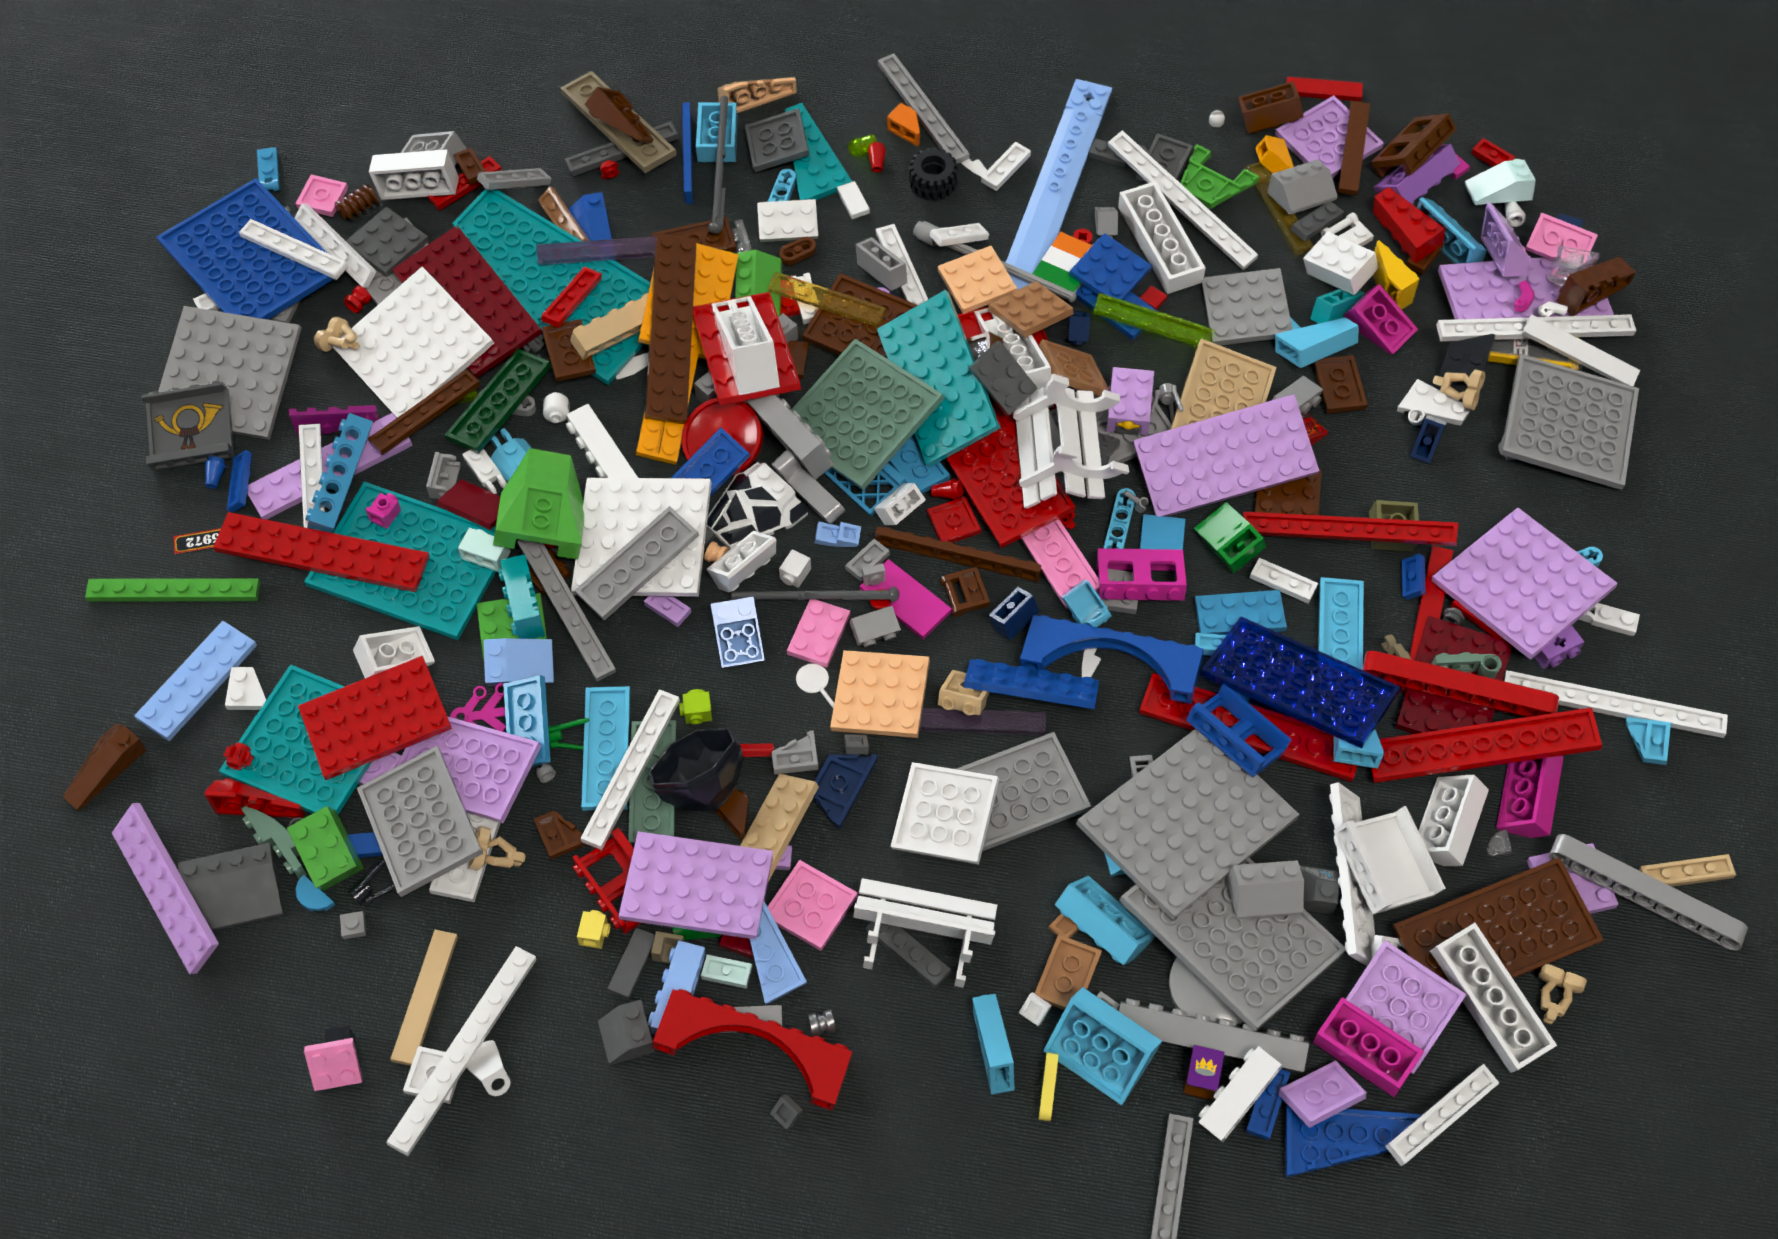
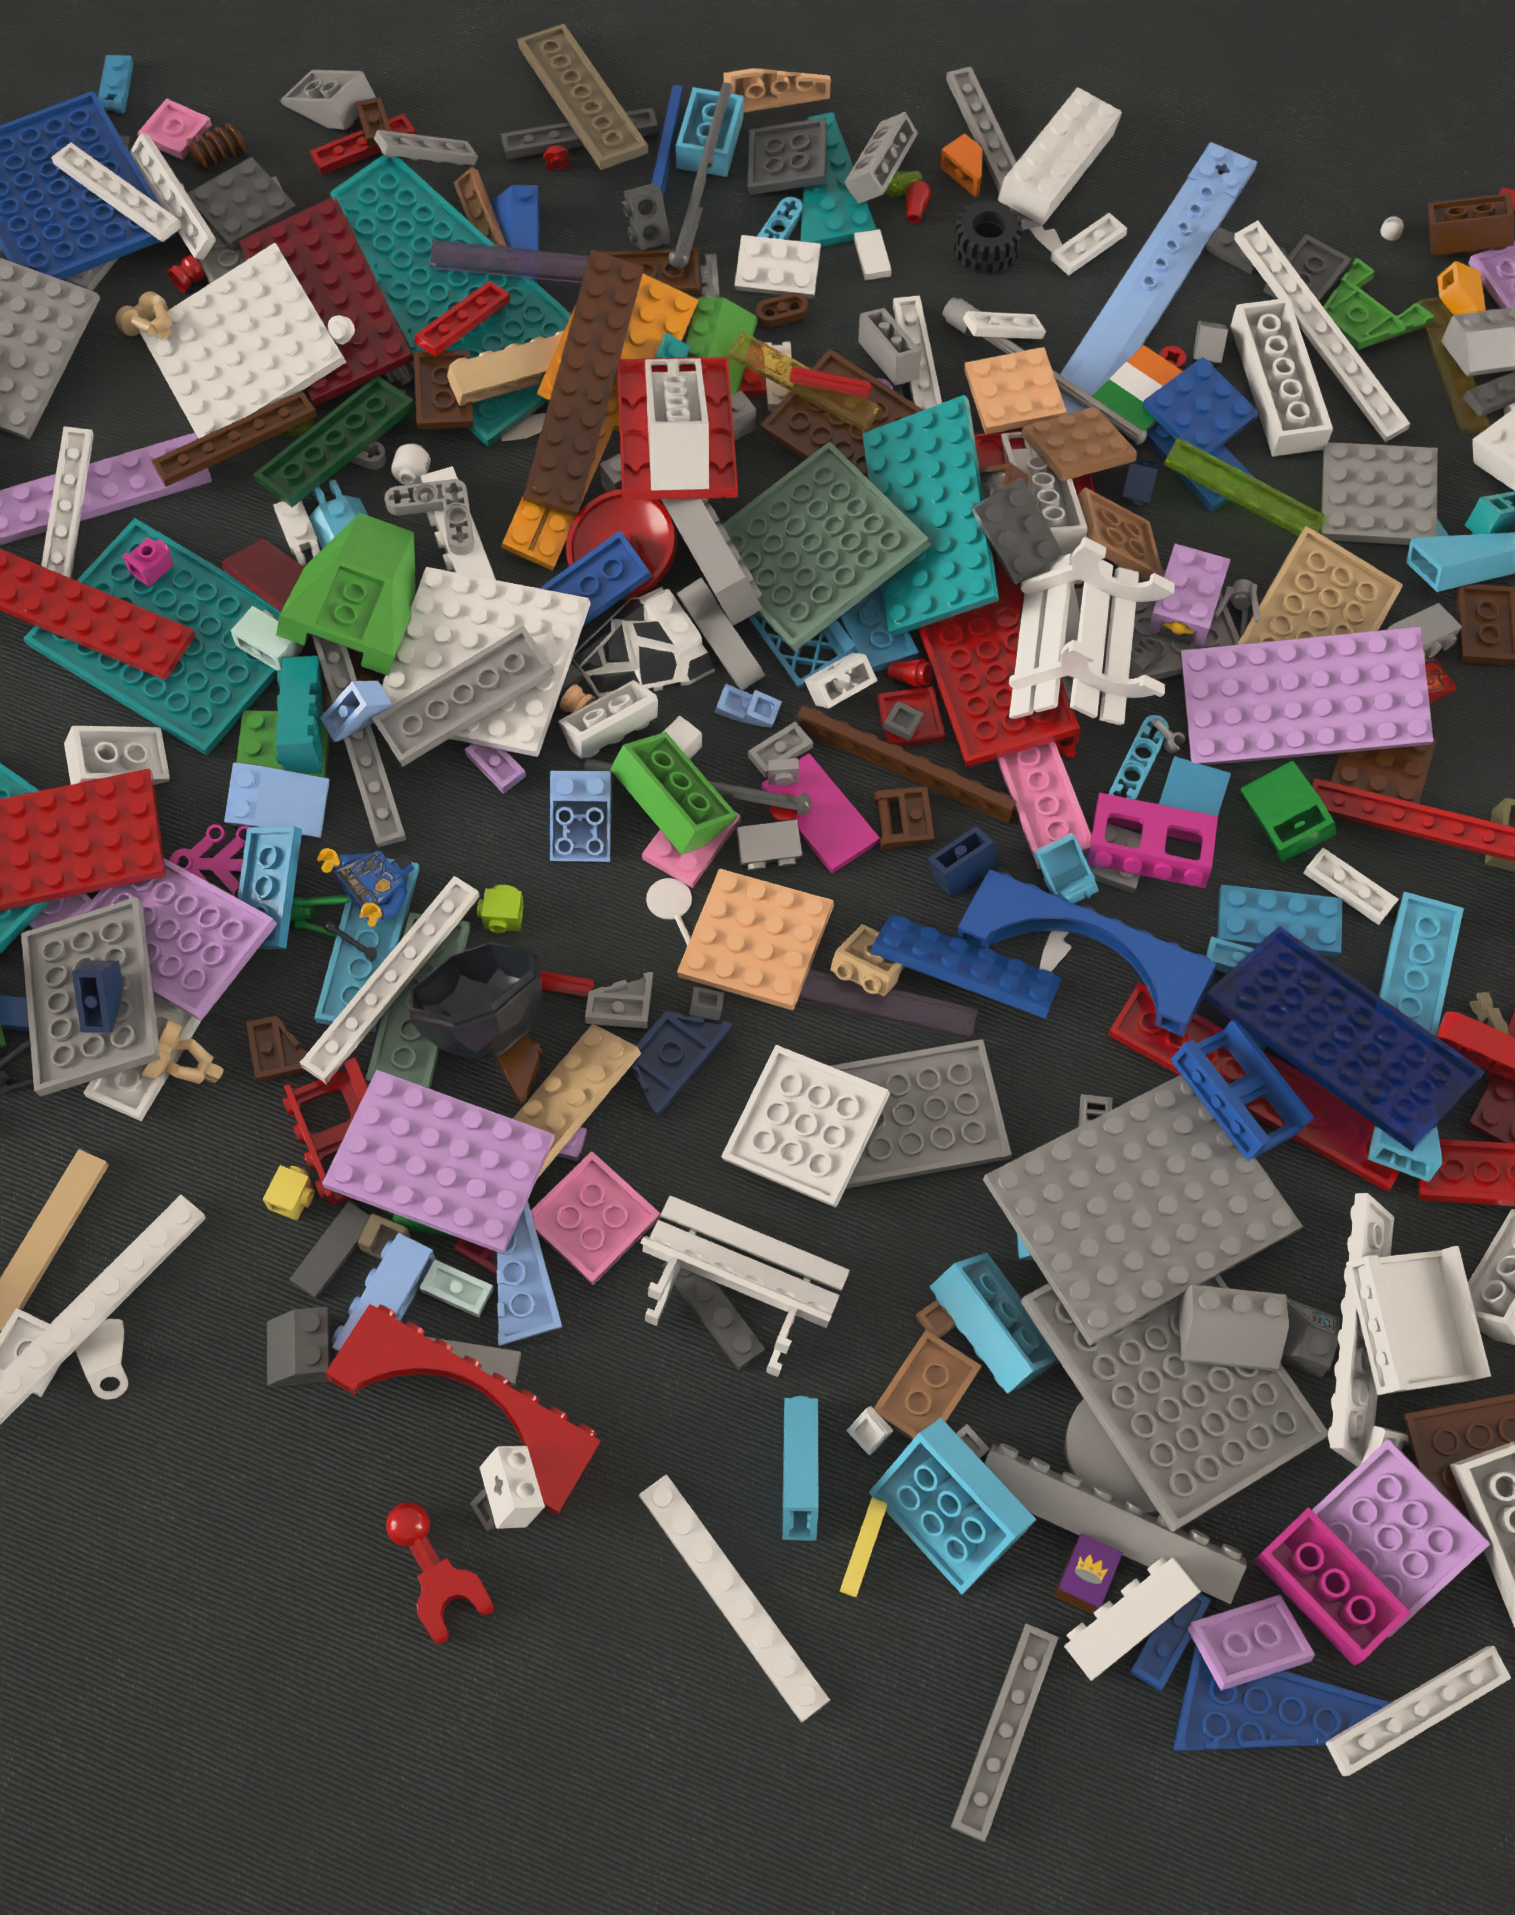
camera: 10 degrees right, 5 degrees up
magenta wing [289,405,380,438] -> none
dark azure brick [305,413,373,533] -> none
white brick [369,150,459,200] -> none
light grey hinge [426,452,461,499] -> none
light grey hinge [536,764,556,783] -> none
reddish brown wedge [584,87,653,143] -> none
reddish brown tile [788,341,809,379] -> none
flat silver wheel [808,1010,836,1036] -> none
red tile [1140,286,1167,310] -> none
none -> dark blue slope [72,960,123,1033]
none -> torso [317,848,414,927]
none -> light blue slope [320,681,392,741]
none -> black hinge [324,920,377,961]
none -> white plate [328,315,355,344]
none -> light grey beam [384,479,474,555]
none -> red piece [386,1502,494,1645]
none -> white brick [480,1446,545,1529]
none -> bright green slope [610,732,738,855]
none -> dark grey brick [622,183,671,250]
none -> white plate [639,1474,830,1723]
none -> teal plate [654,333,690,358]
none -> red axle [790,367,871,398]
none -> light grey brick [844,112,918,204]
none -> dark grey plate [883,701,924,741]
none -> white brick [998,87,1122,225]

